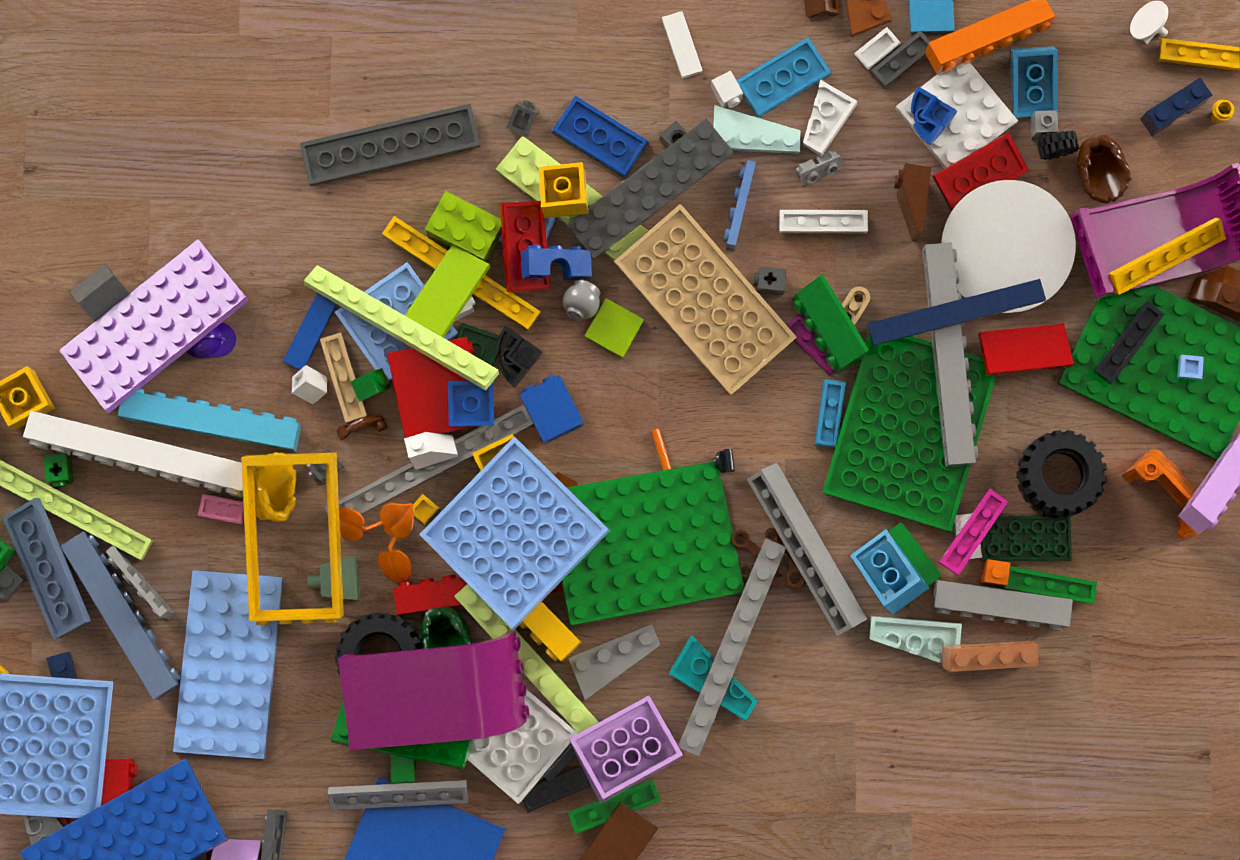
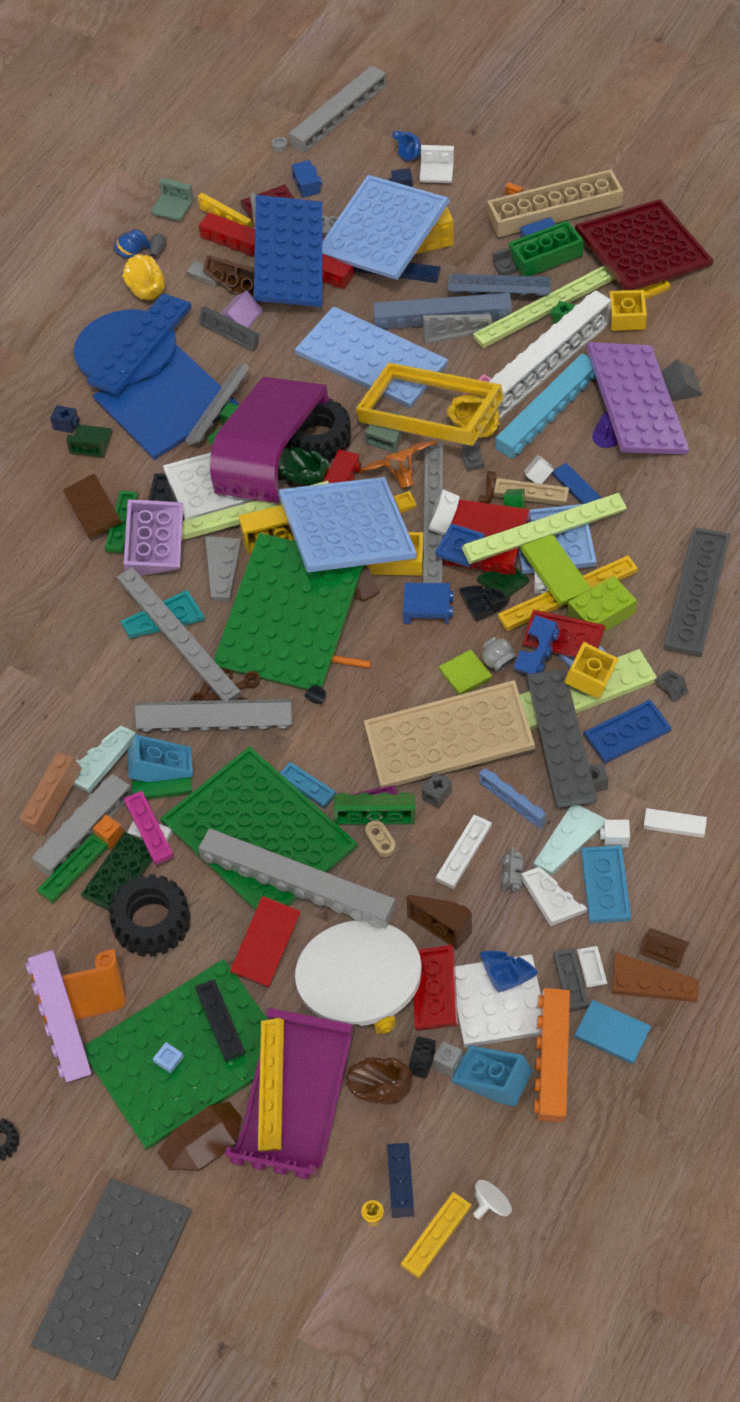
camera: 125 degrees right, 25 degrees down
dark blue tile [867,279,1046,346] -> none

